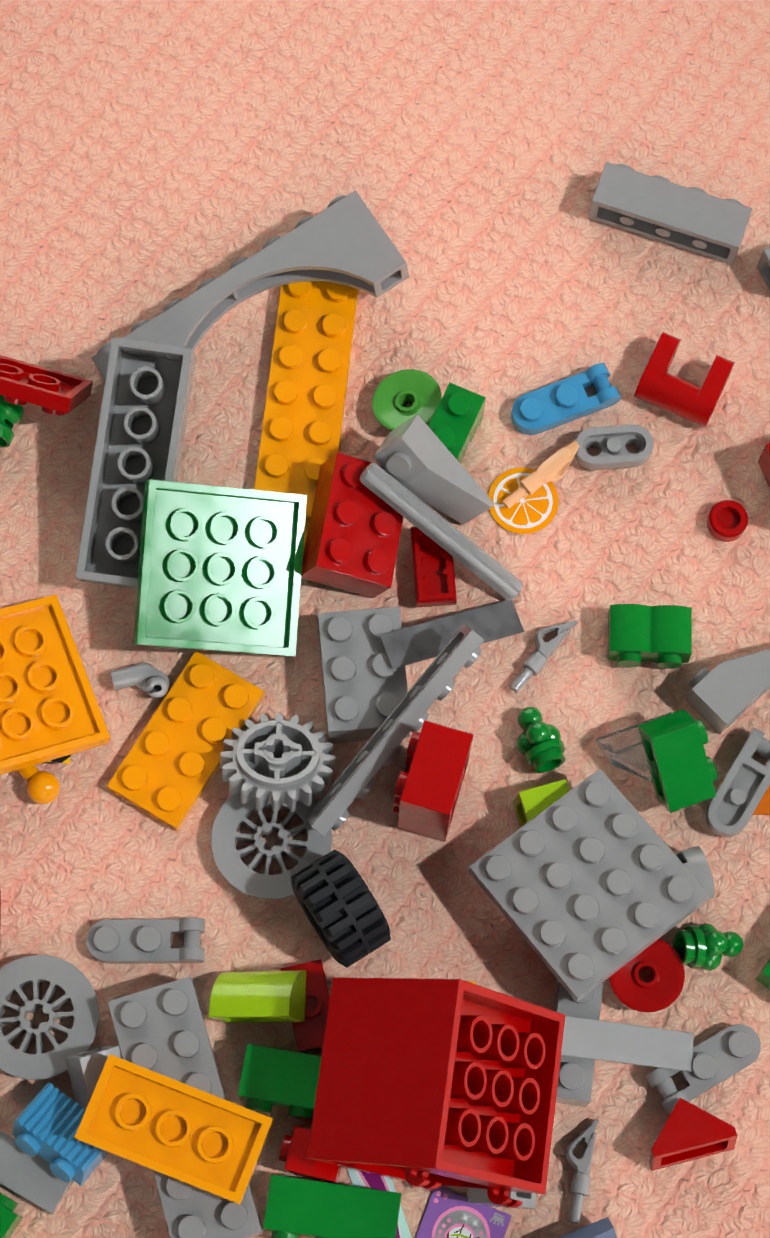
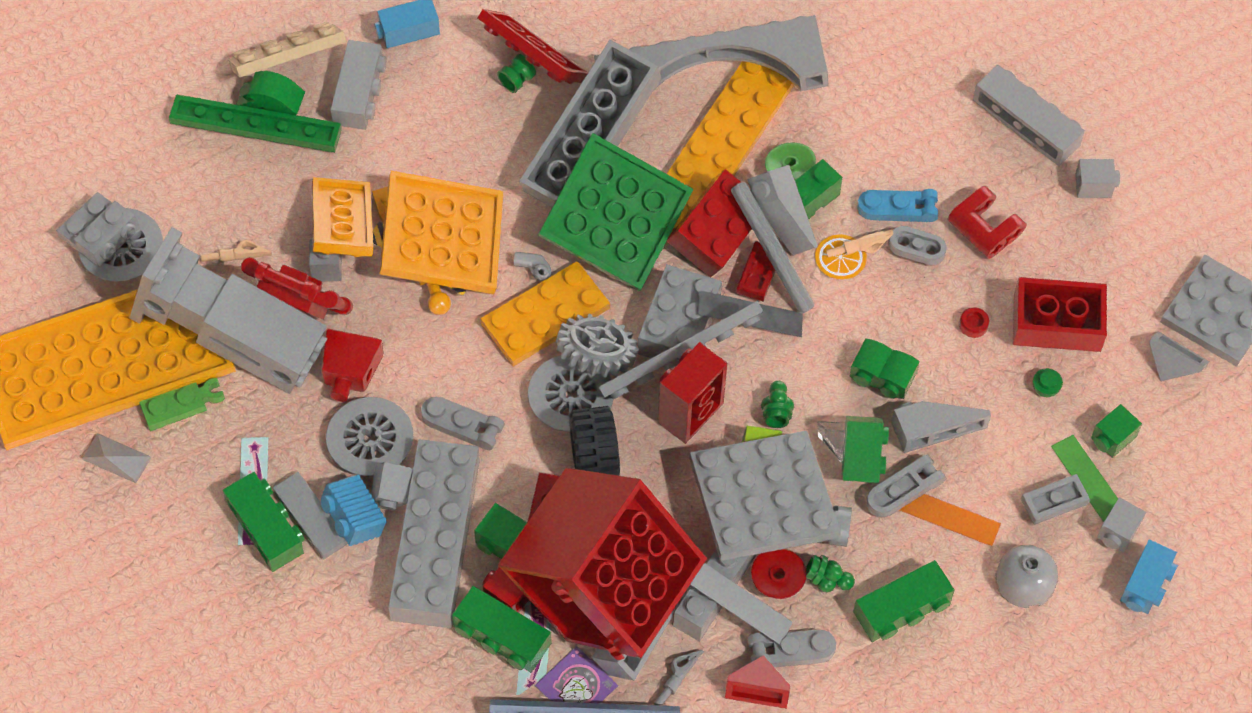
camera: 25 degrees right, 10 degrees down
light orange plate [74,1054,274,1205] -> none
lime brick [209,970,306,1023] -> none
light grey hand [510,620,578,693] -> none

